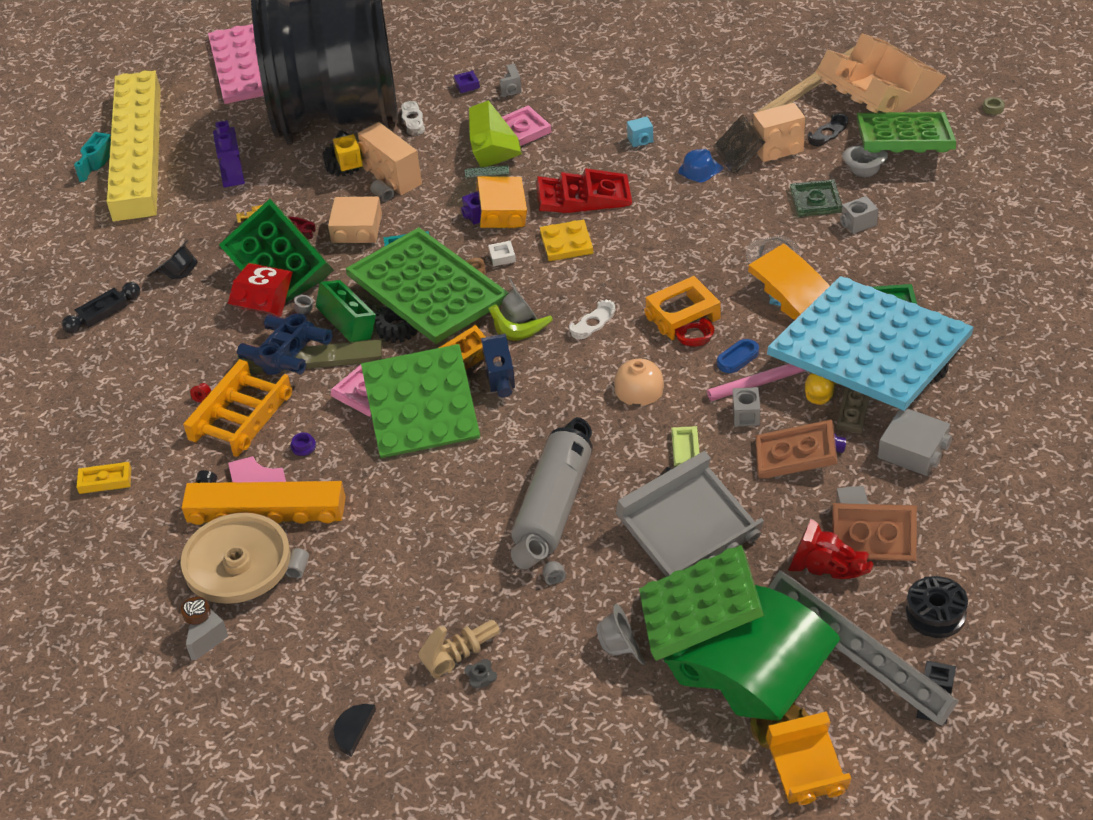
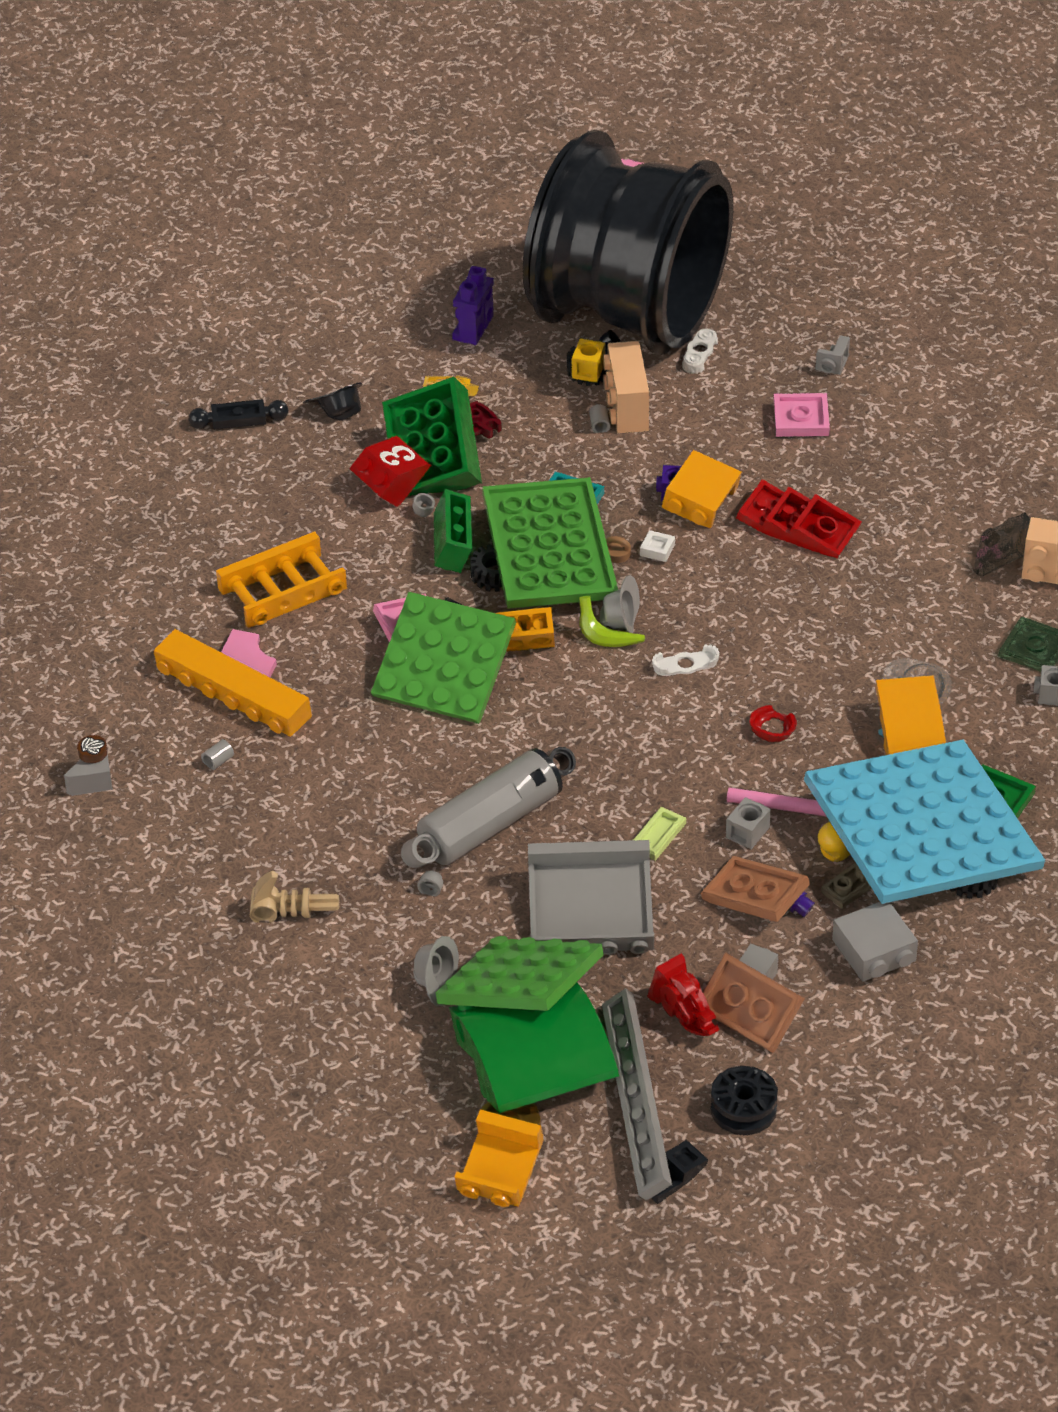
camera: 30 degrees right, 0 degrees up
teal piece [74,132,111,182] -> none
yellow plate [77,462,132,494] -> none
light yellow brick [107,70,161,221] -> none
tan dish [181,513,291,604] -> none
red piece [190,383,211,403] -> none
black hinge [195,470,218,483] -> none
dark blue piece [237,313,332,375] -> none
olive tile [237,340,382,374] -> none
dark purple plate [290,432,316,456] -> none
light nougat brick [328,196,382,243] -> none
black tile [333,704,376,757] -> none
dark purple plate [453,70,480,93] -> none
clear green tile [464,165,511,179] -> none
dark grey plate [464,659,497,688] -> none
lime wedge [469,100,522,168] -> none
dark blue torso [481,334,515,398] -> none
yellow plate [540,219,594,261] -> none
light nougat cylinder [614,358,664,406] -> none
medium azure plate [627,117,654,147] -> none
light orange panel [644,276,721,340] -> none
blue piece [678,149,724,183] -> none
blue tile [717,339,759,373] -> none

